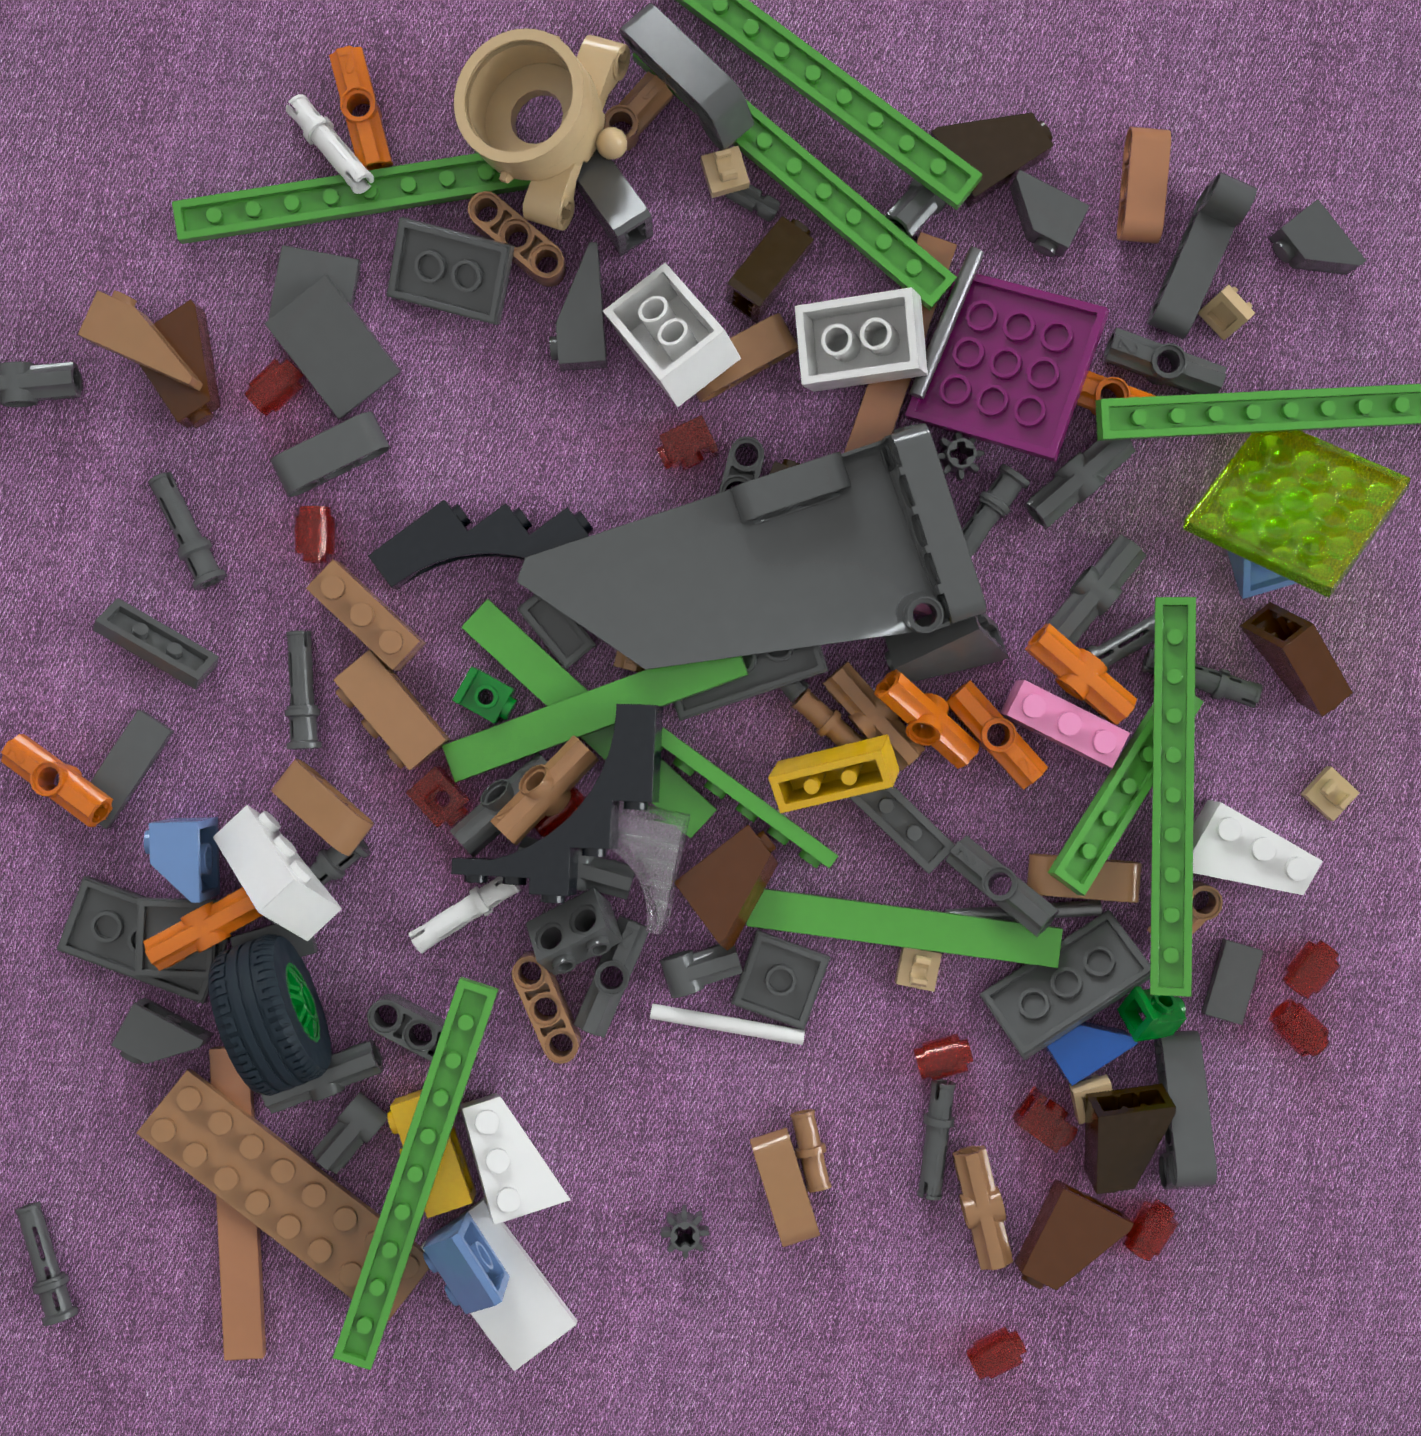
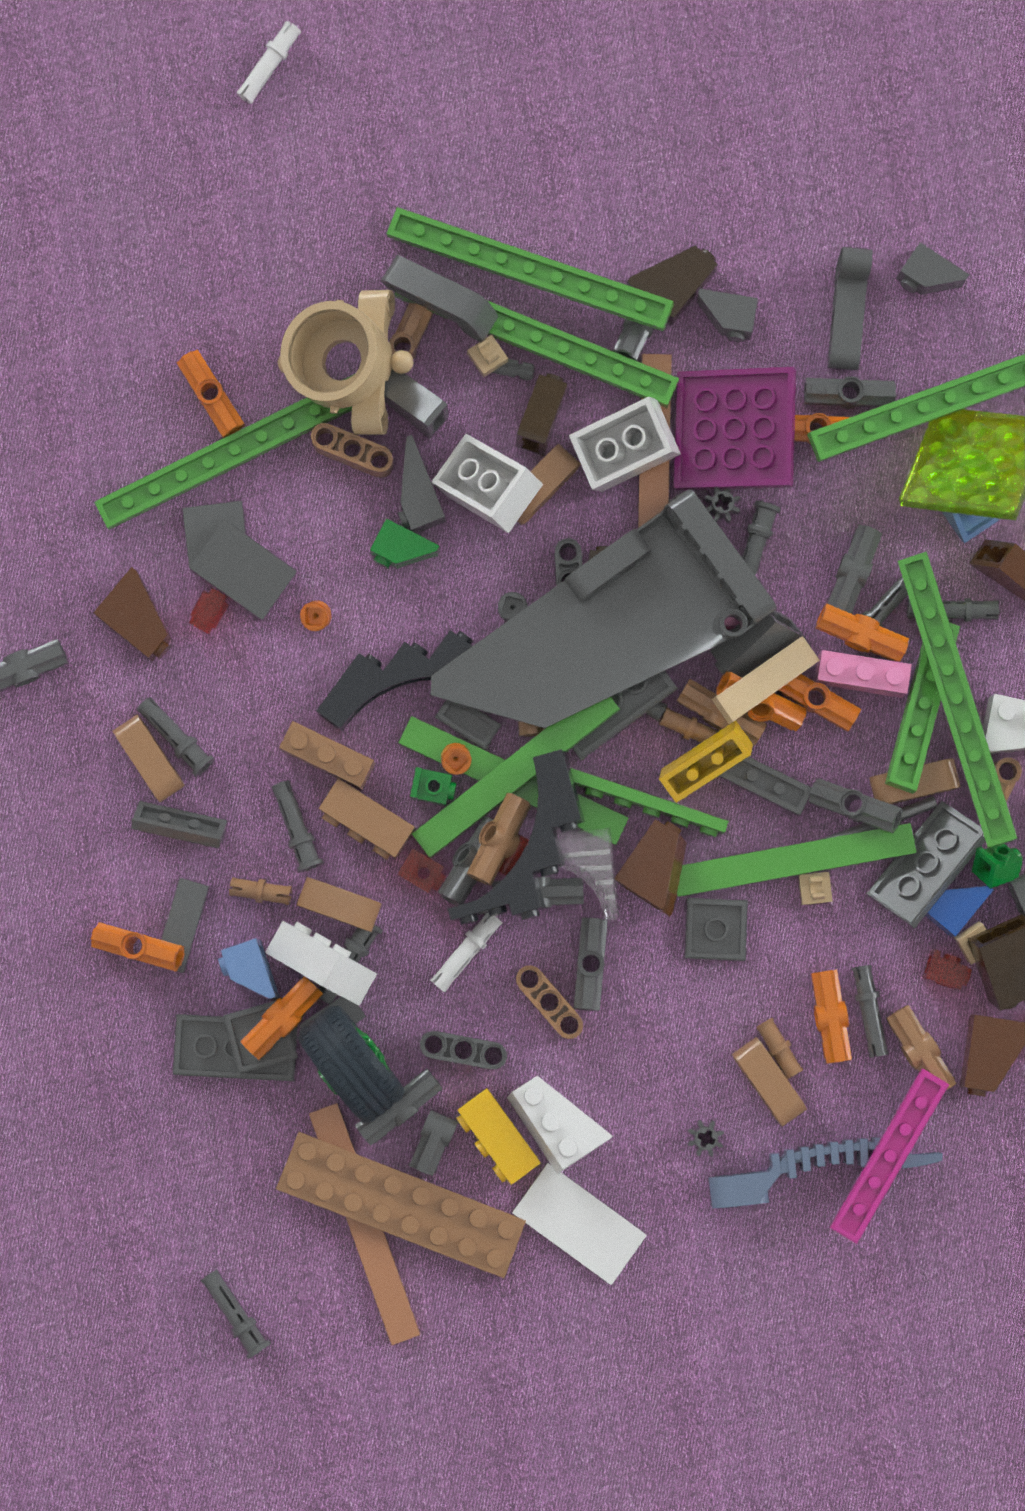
camera: 20 degrees left, 5 degrees down
medium nougat slope [78,290,203,391] -> none
dark grey slope [111,998,213,1064] -> none
dark grey beam [270,411,390,497] -> none
white pin [286,94,374,194] -> none
clear red brick [295,506,335,563] -> none
bright green plate [333,976,499,1370] -> none
dark grey tile [387,217,515,325] -> none
medium blue slope [423,1211,510,1314] -> none
dark grey brick [526,888,623,976] -> none
white bar [650,1003,805,1045] -> none
clear red brick [656,415,719,470] -> none
dark grey piece [660,944,743,998] -> none
flat silver bar [909,247,984,399] -> none
clear red brick [913,1033,974,1081] -> none
clear red brick [966,1326,1027,1380] -> none
dark grey piece [1024,439,1136,529] -> none
nougat beam [1117,126,1171,244] -> none
tan tile [1198,284,1255,341] -> none
none -> medium nougat beam [113,714,185,802]
none -> medium nougat pin [229,877,293,905]
none -> orange tile [300,600,332,631]
none -> green slope [370,518,440,569]
none -> orange tile [441,743,472,775]
none -> dark grey tile [498,592,528,622]
none -> sand blue piece [708,1137,943,1208]
none -> tan tile [711,636,820,724]
none -> orange piece [810,969,852,1064]
none -> dark pink tile [829,1068,949,1244]

